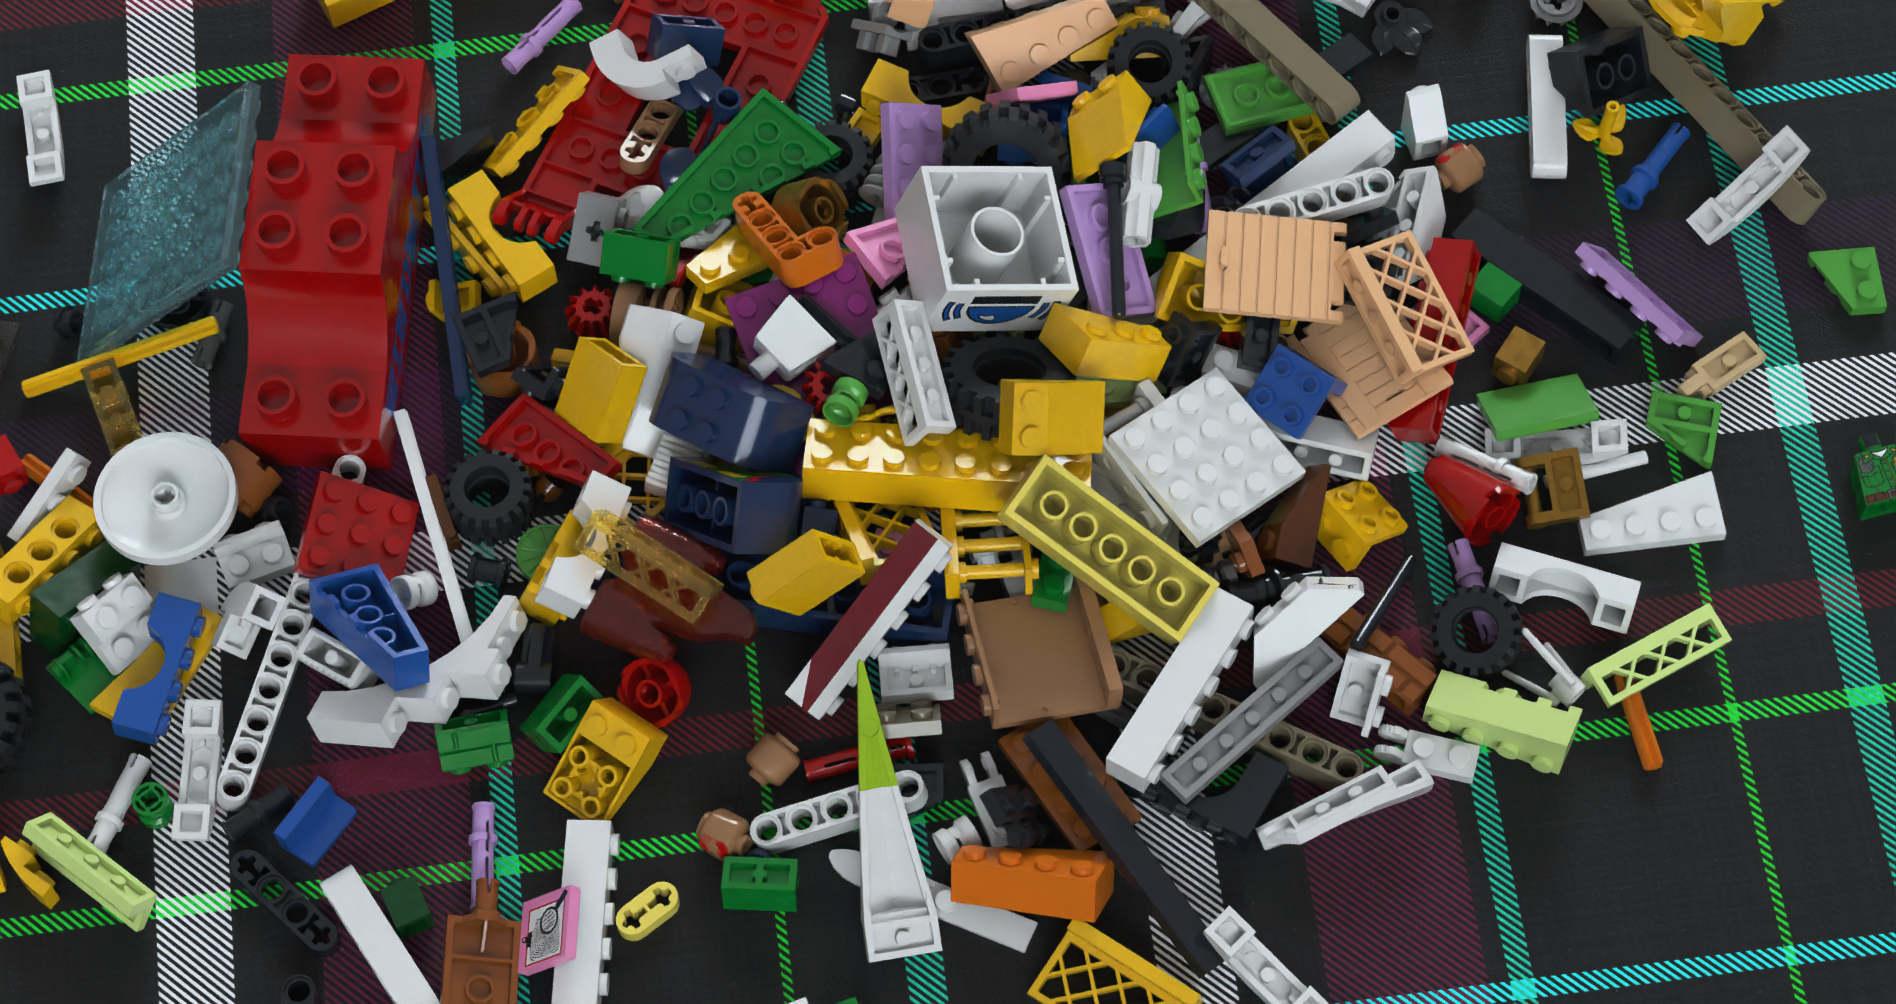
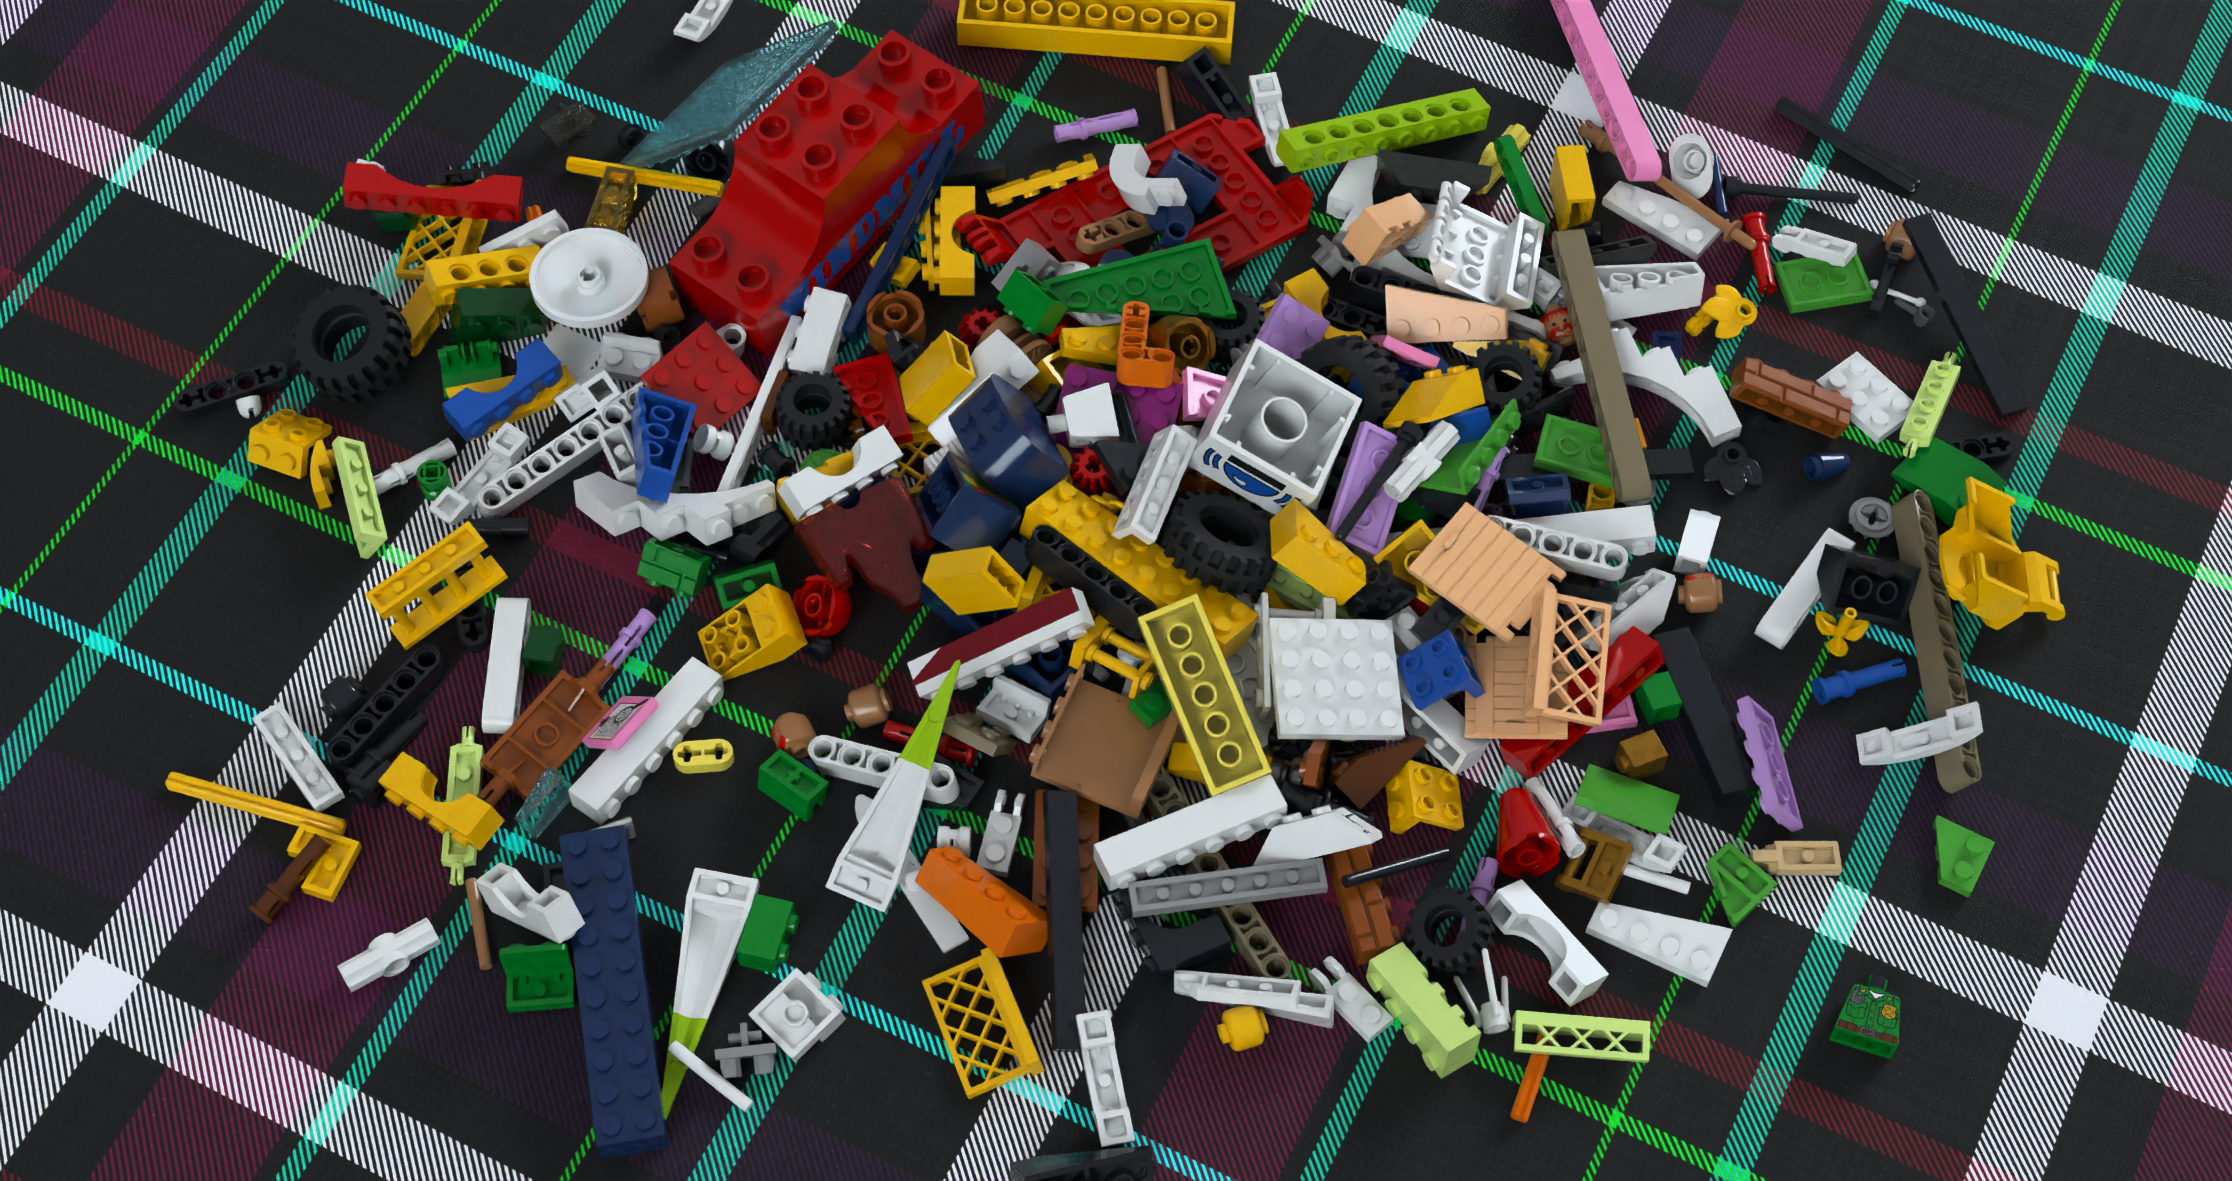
camera: 30 degrees right, 5 degrees down
white plate [69,572,155,675] -> none
blue panel [273,776,358,867] -> none
black wing [452,292,518,378] -> none
clear yellow fence [573,509,724,625] -> none
bright green wheel [822,377,868,427] -> none
black plate [980,783,1054,849] -> none
yellow slope [998,379,1106,456] -> none
white bracket [1329,648,1394,738] -> none
none -> yellow fence [364,521,508,650]
none -> white wedge [786,286,853,377]
none -> black plate [804,636,833,664]
none -> black beam [1025,525,1157,639]
none -> yellow head [1217,1005,1269,1051]

